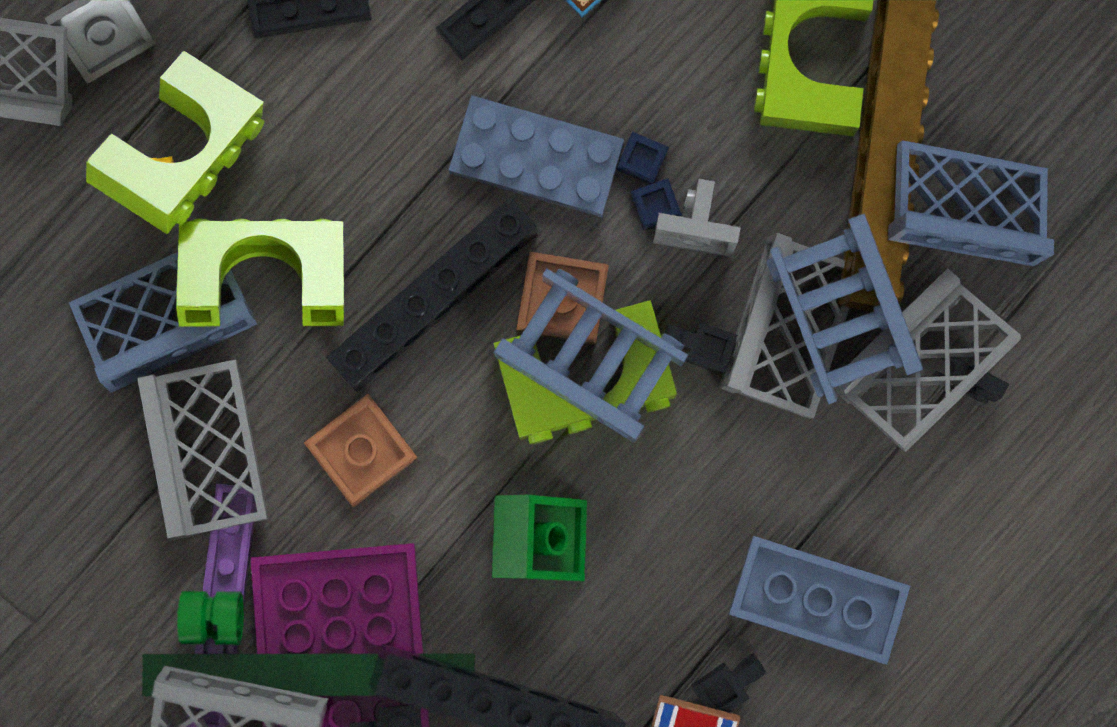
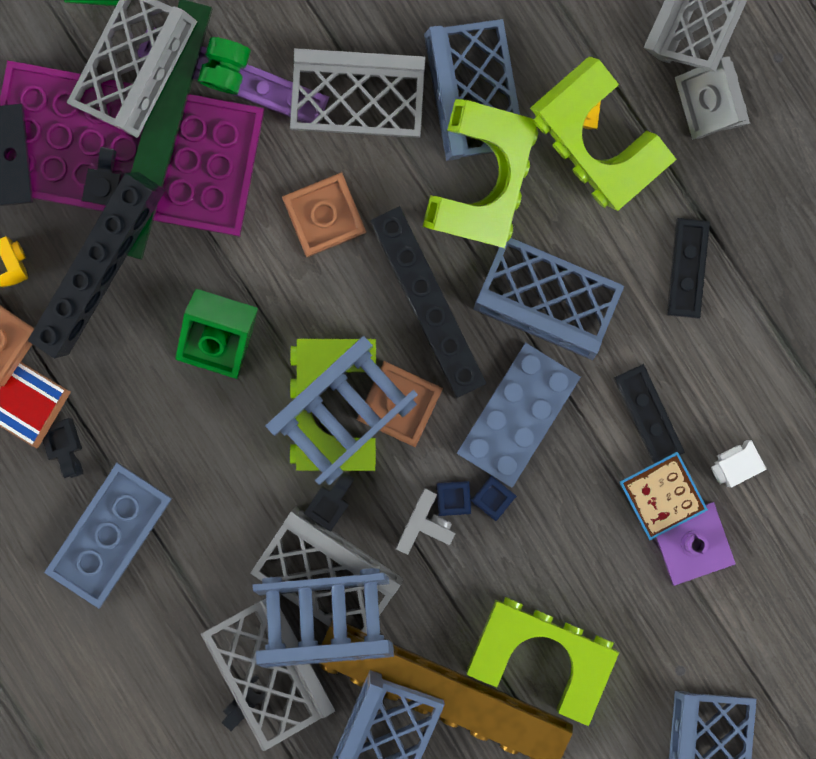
camera: 105 degrees right, 5 degrees up
none -> sand blue fence [473,238,624,360]

